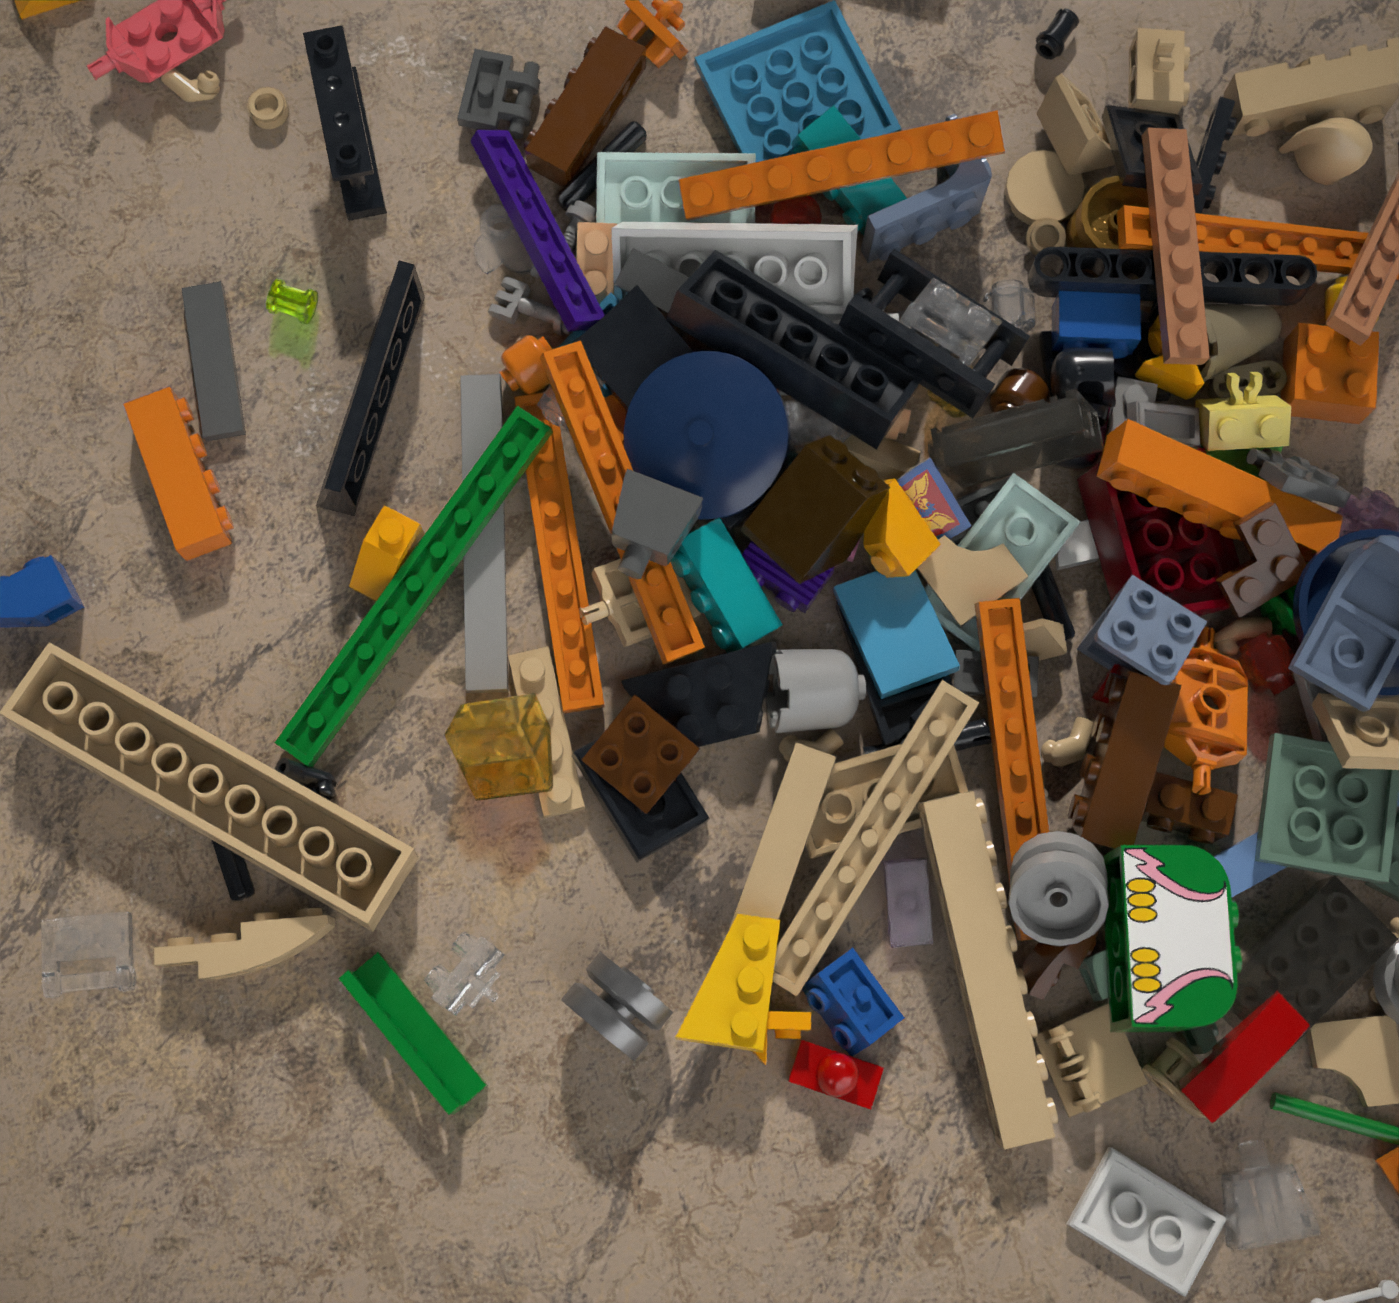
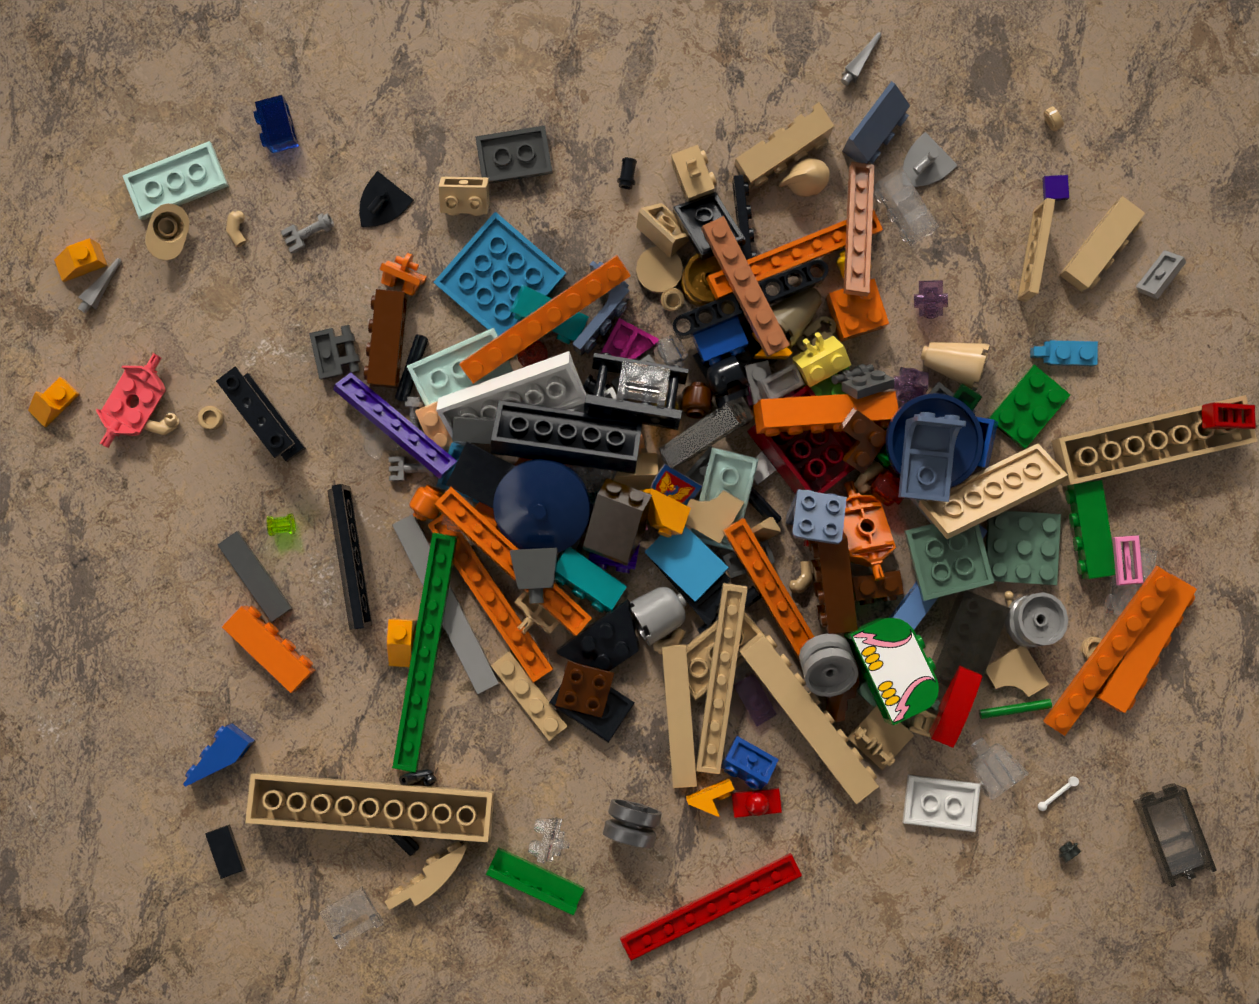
camera: 20 degrees left, 10 degrees up
clear yellow slope [444,693,553,801] -> none
yellow wing [675,914,780,1053] -> none
none -> dark pink wing [600,318,659,359]
none -> red tile [620,853,802,961]

